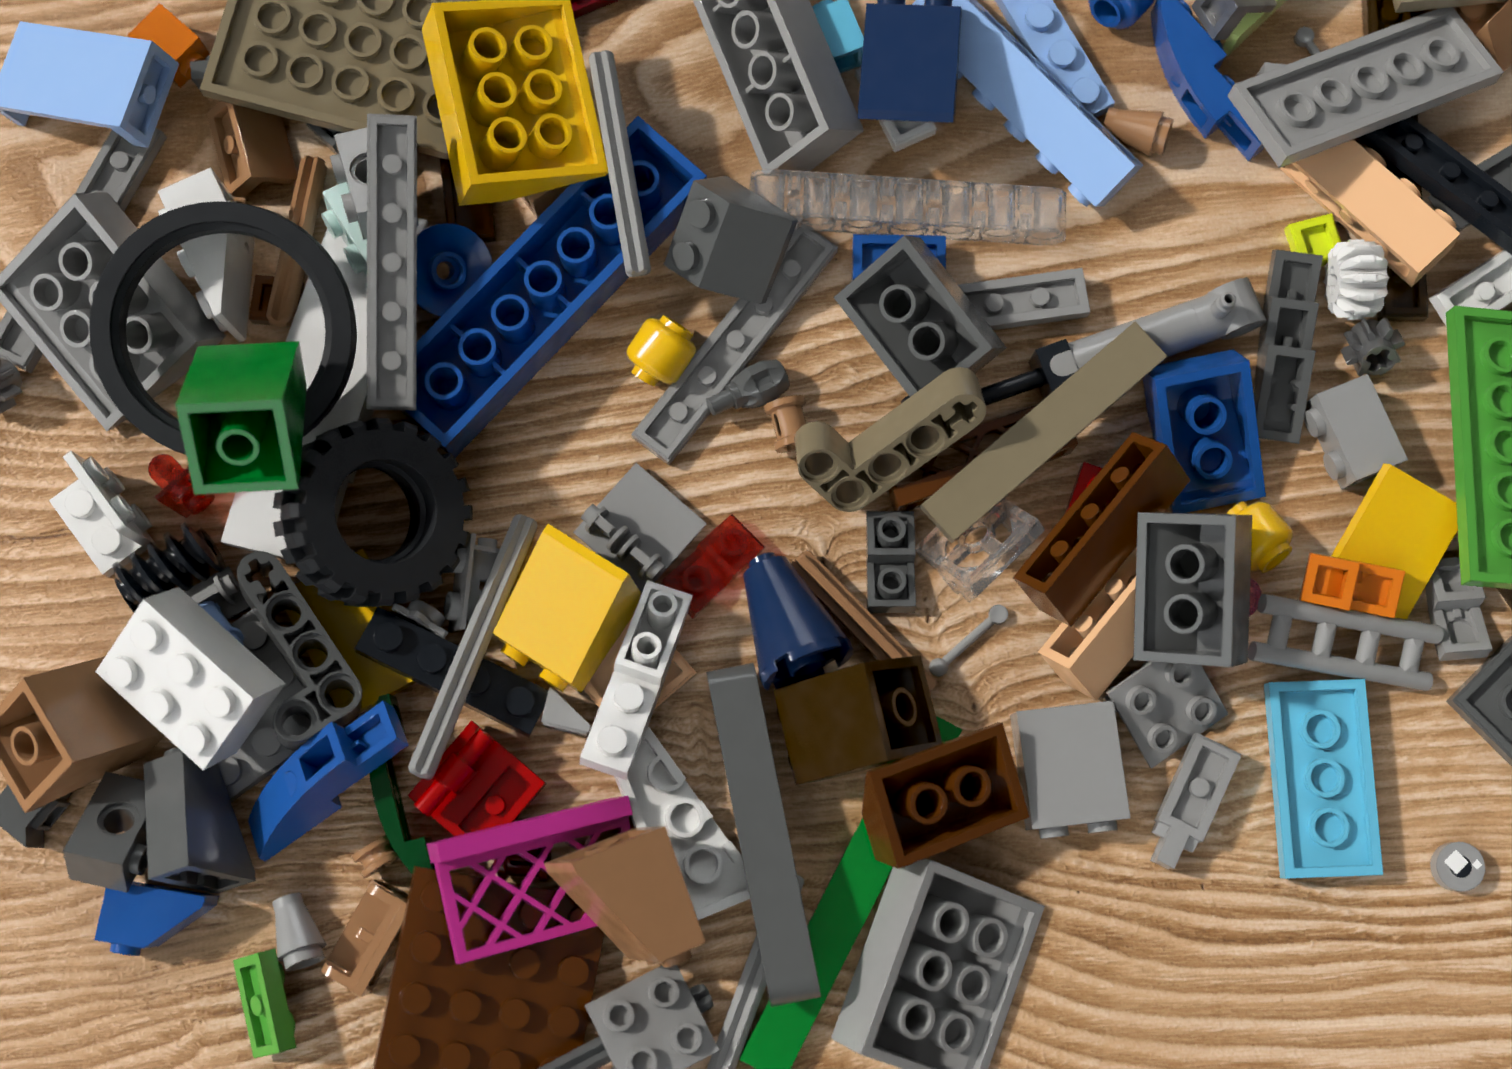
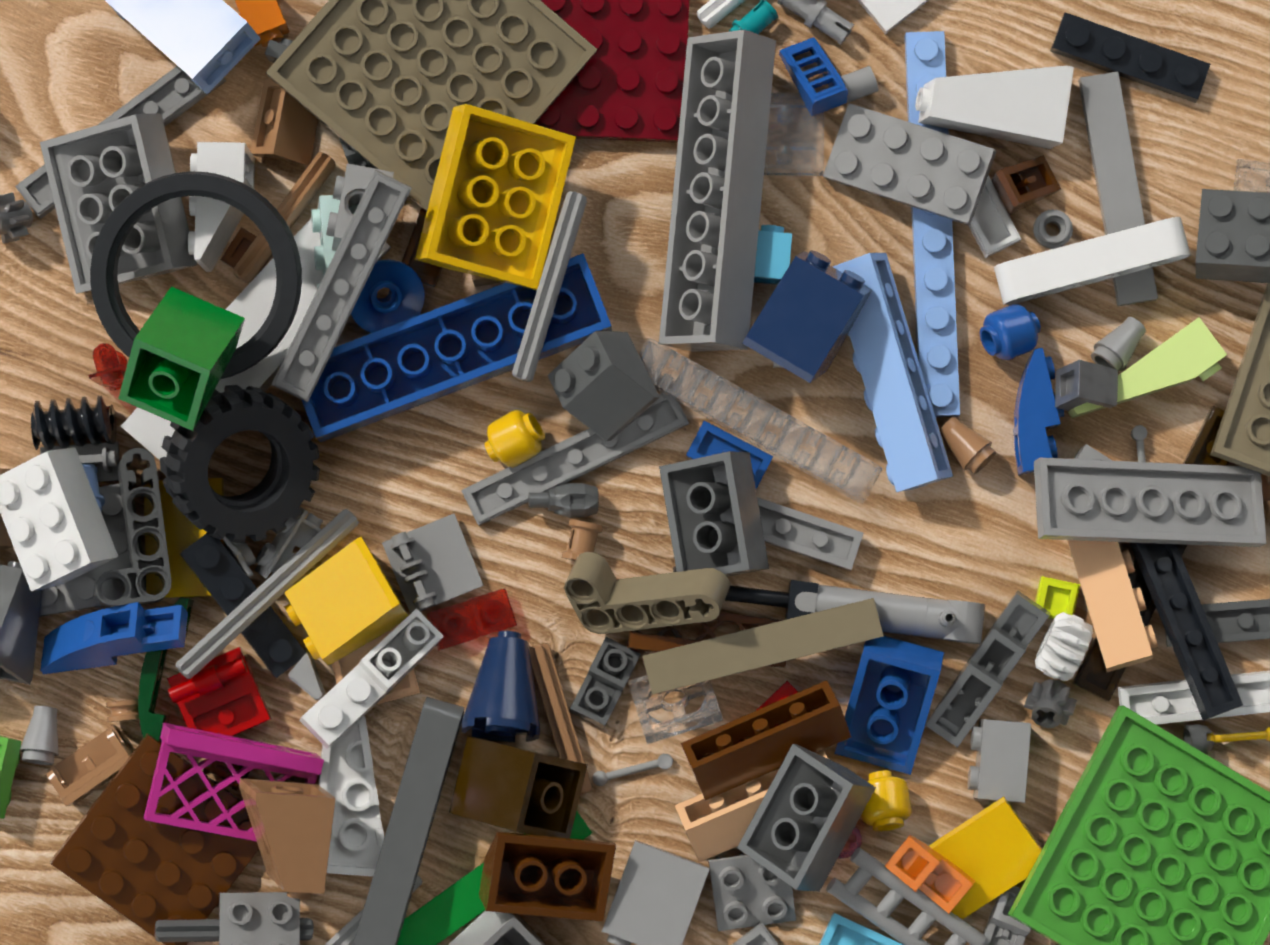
camera: 30 degrees right, 5 degrees up
white bracket [49,451,155,578] -> none

